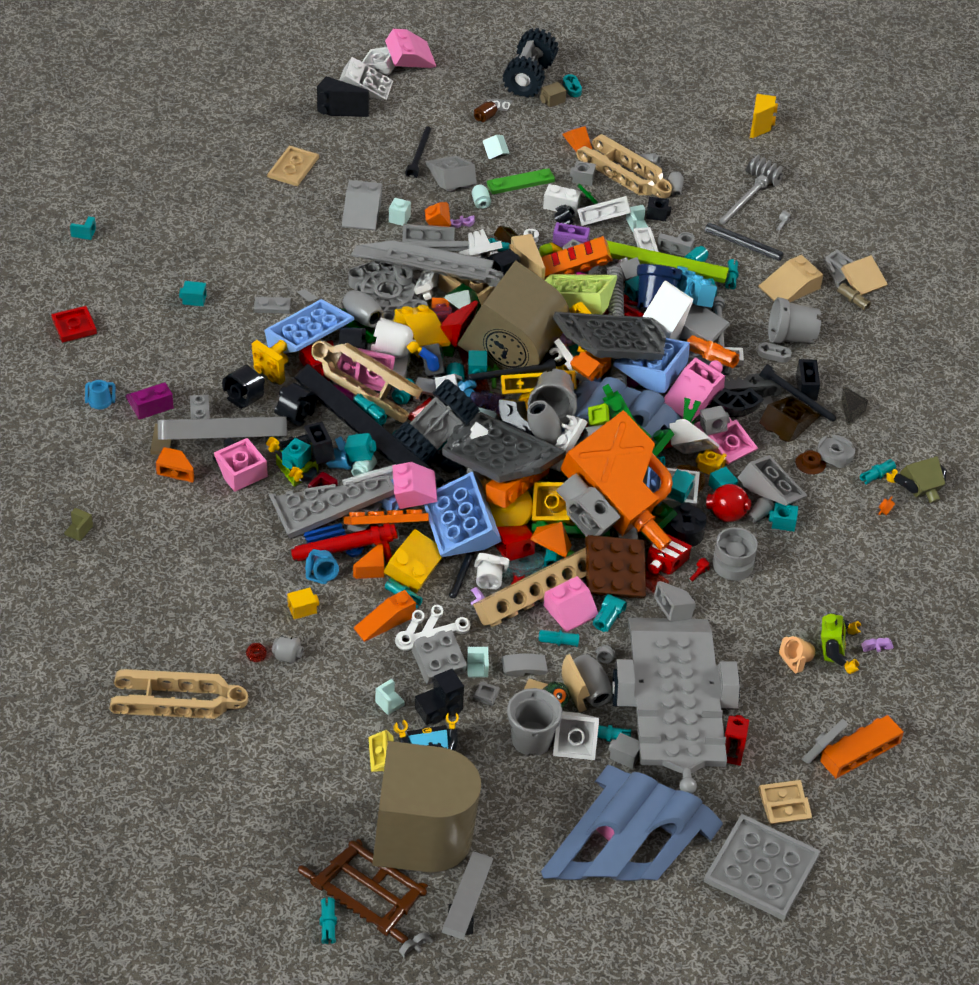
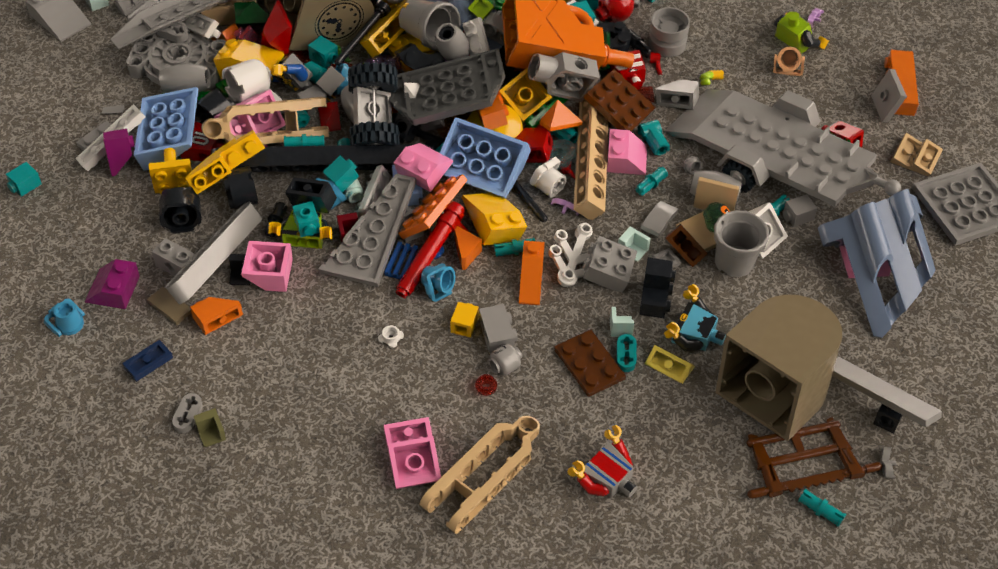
camera: 50 degrees left, 5 degrees up
none -> white plate [76,104,146,171]
none -> magenta slope [103,128,135,176]
none -> dark blue plate [122,340,173,382]
none -> light grey beam [172,393,203,433]
none -> yellow slope [185,130,265,194]
none -> white plate [378,325,404,348]
none -> bright pink slope [384,417,441,489]
none -> light grey brick [479,304,518,354]
none -> reddish brown plate [554,329,626,397]
none -> torso [568,425,638,498]
none -> teal beam [616,334,637,372]
none -> black axle [629,29,653,58]
none -> reddish brown slope [665,224,708,267]
none -> arm [699,70,724,86]

